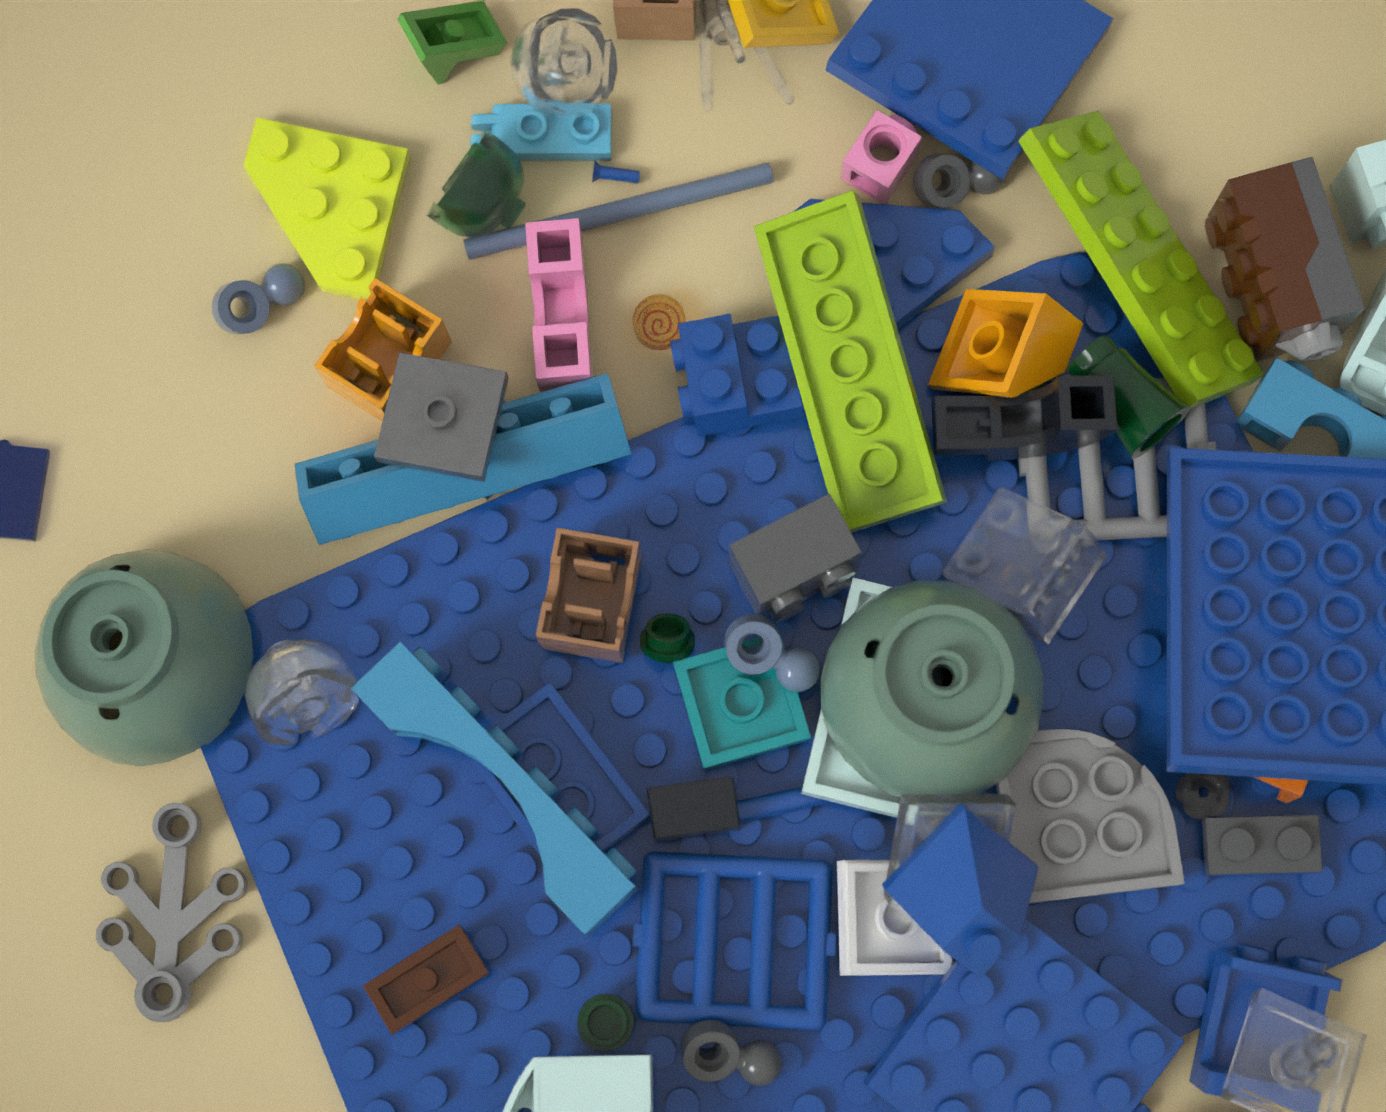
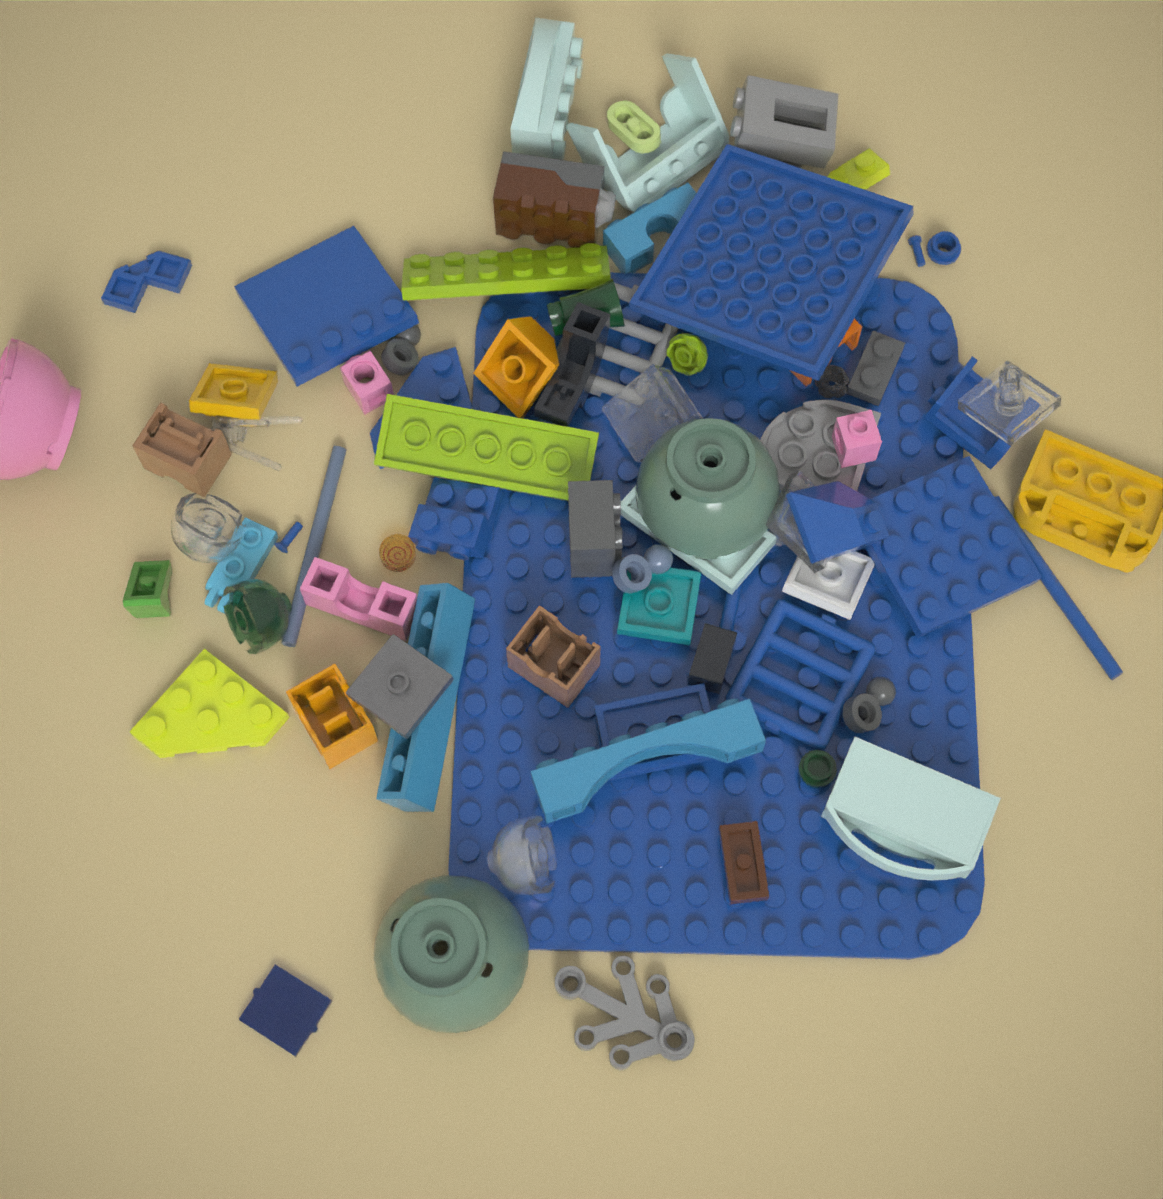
camera: 70 degrees left, 10 degrees down
sand blue plate [212,264,305,334] -> none
dark green plate [640,613,695,663] -> none
none -> lime plate [667,333,708,375]
none -> bright pink brick [831,410,882,468]

